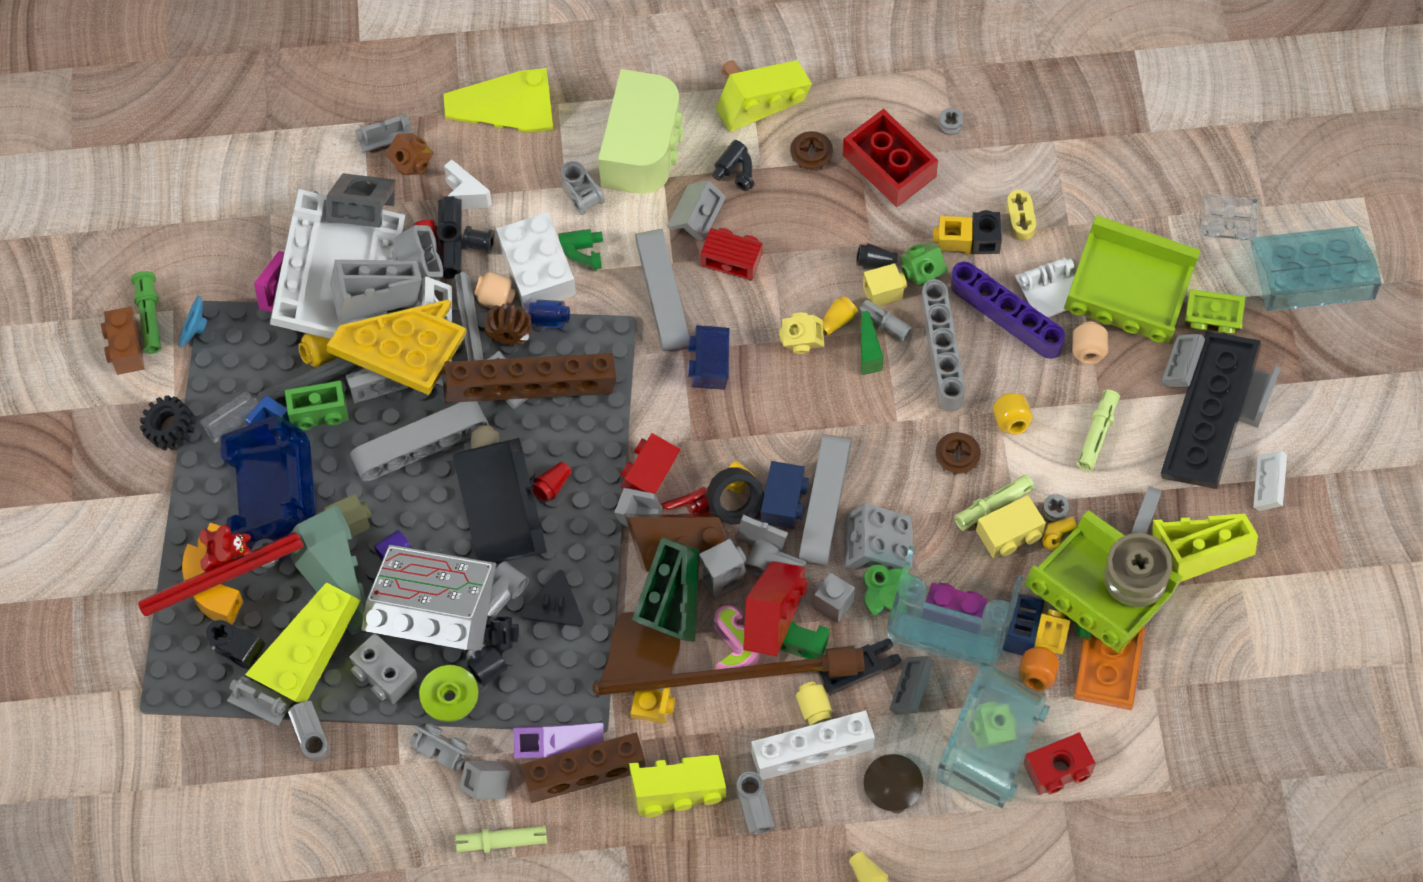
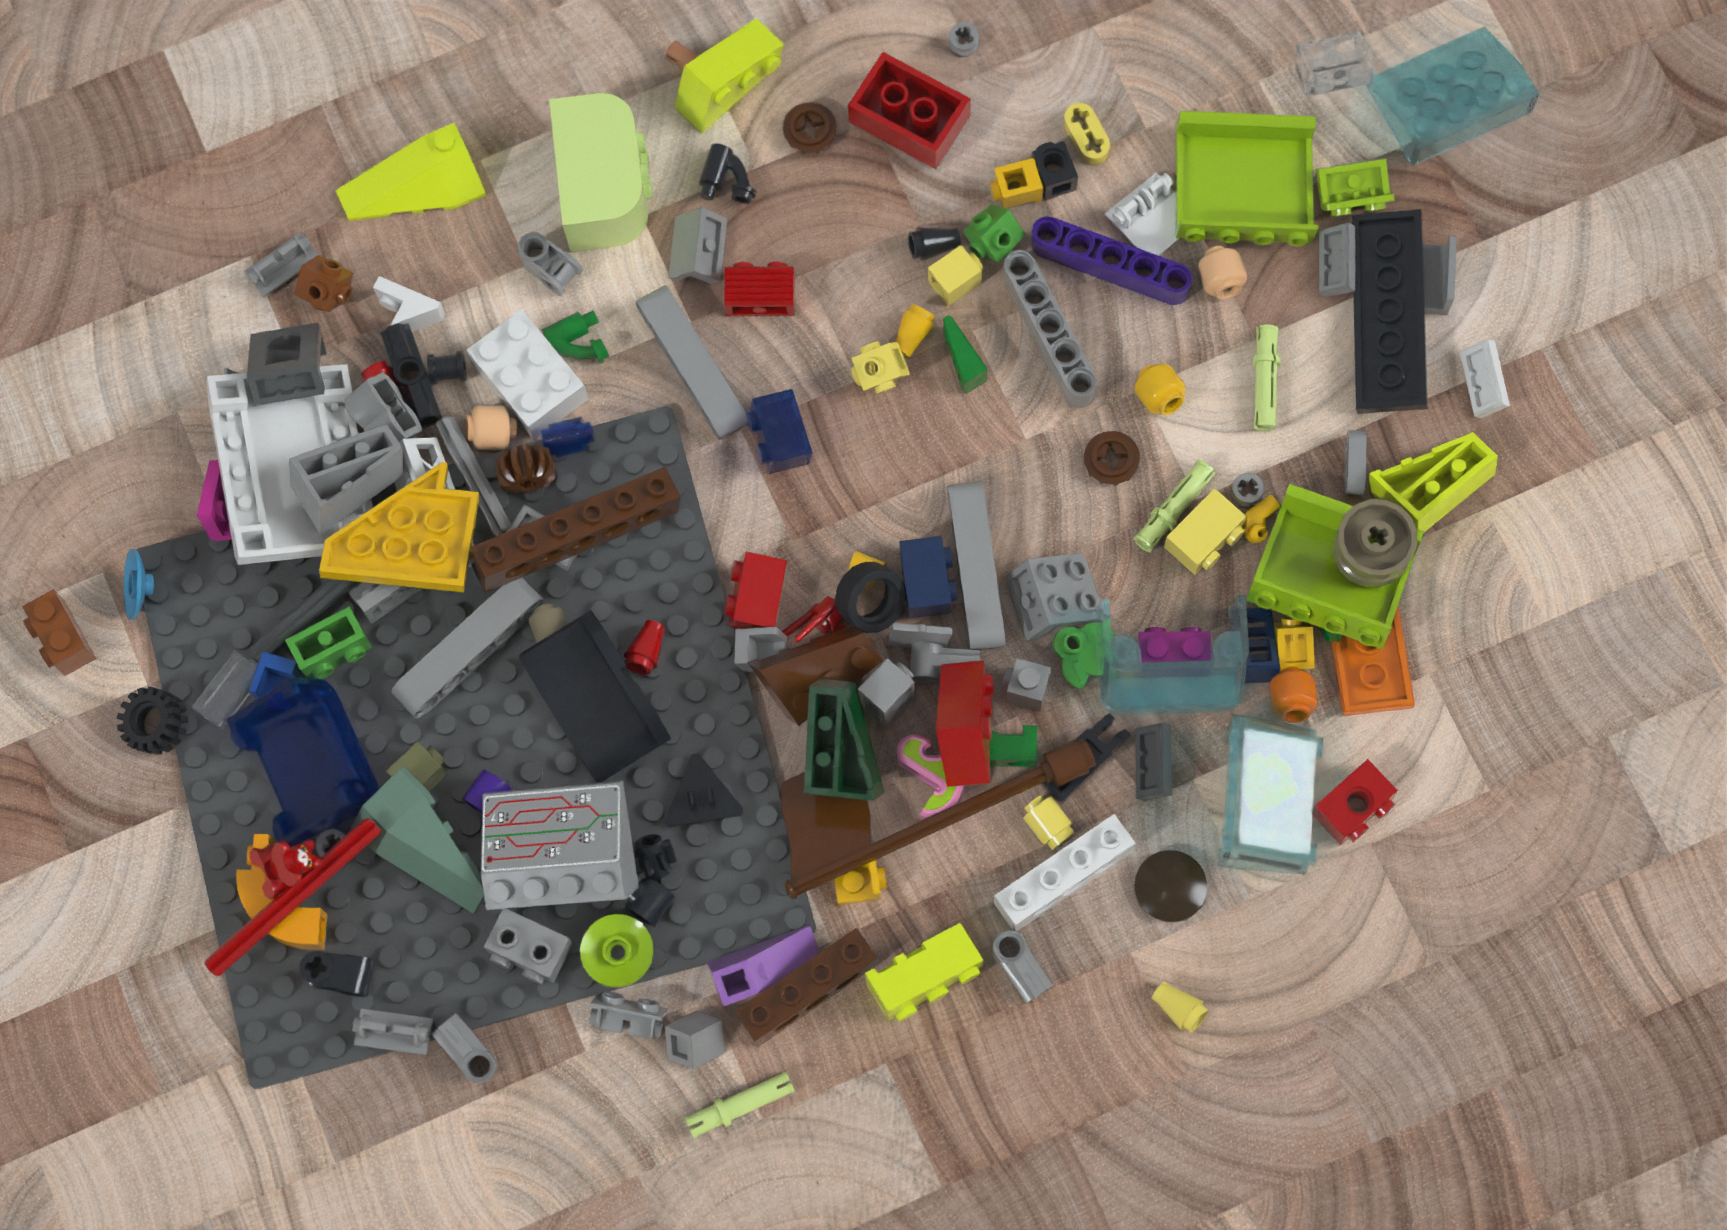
camera: 15 degrees left, 10 degrees up
bright green pin [131,271,162,354] -> none
neon yellow wedge [245,582,361,703] -> none
yellow head [299,333,339,368] -> none
light grey piece [487,561,529,620] -> none
light grey axle [859,300,912,342] -> none

